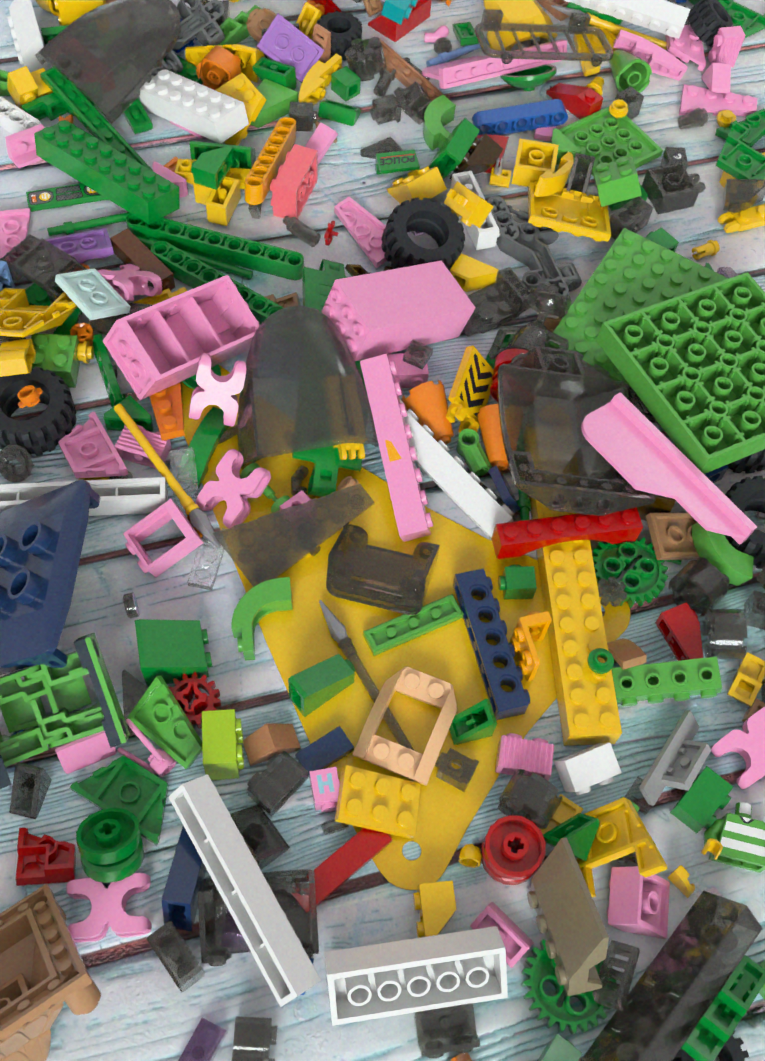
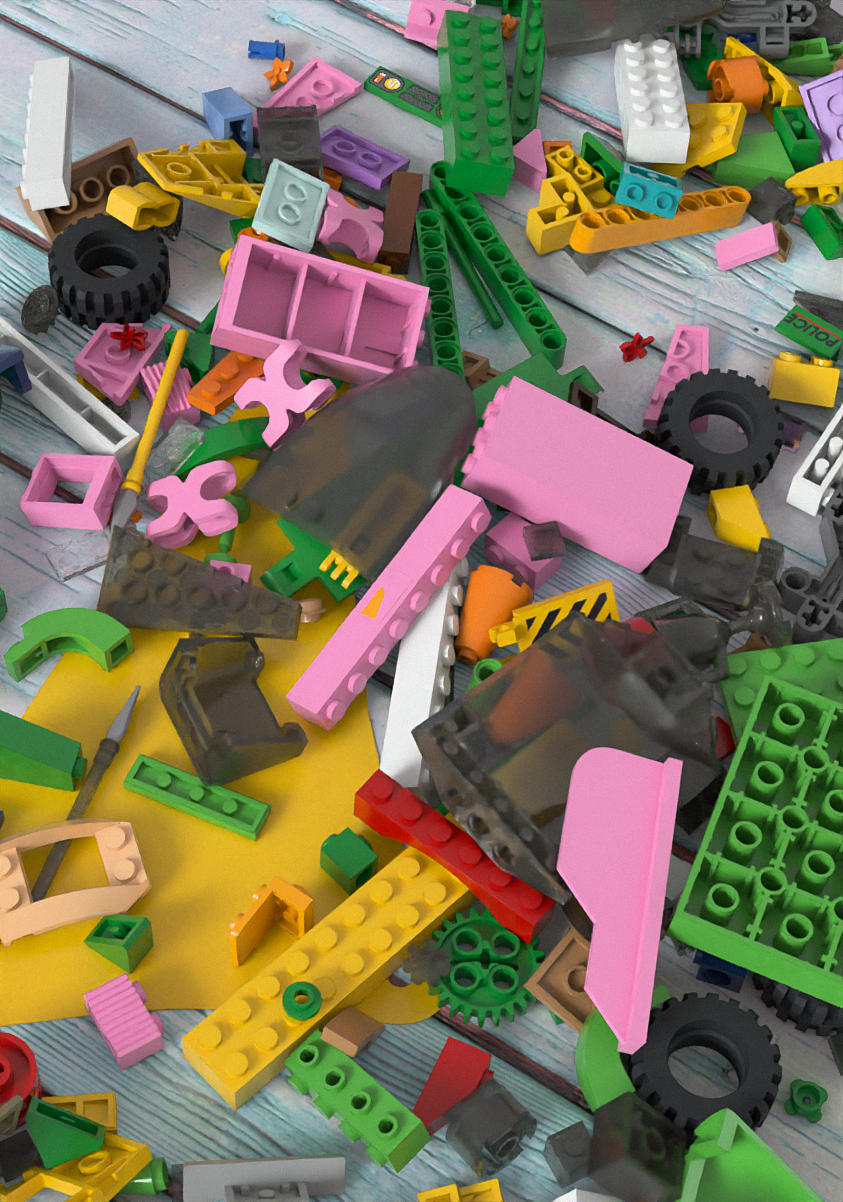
camera: 50 degrees right, 5 degrees down
orange plate [17,385,43,408] -> none
bright green brick [31,333,80,388] -> none
green bar [47,212,130,236] -> none
green plate [120,98,153,134] -> none
green slope [191,146,234,190] -> none
coral brick [270,144,318,222] -> none
clear smoke cylinder [283,216,321,247] -> none
clear smoke arm [291,465,309,496] -> none
clear smoke brick [435,748,479,792] -> none
yellow brick [444,181,494,228] -> none
dark blue brick [453,568,530,720] -> none
clear smoke brick [498,769,563,829] -> none
white brick [554,742,622,795] -> none
clear smoke brick [668,557,730,616] -> none
none -> red plant [110,324,148,352]
none -> teal bracket [615,162,683,219]

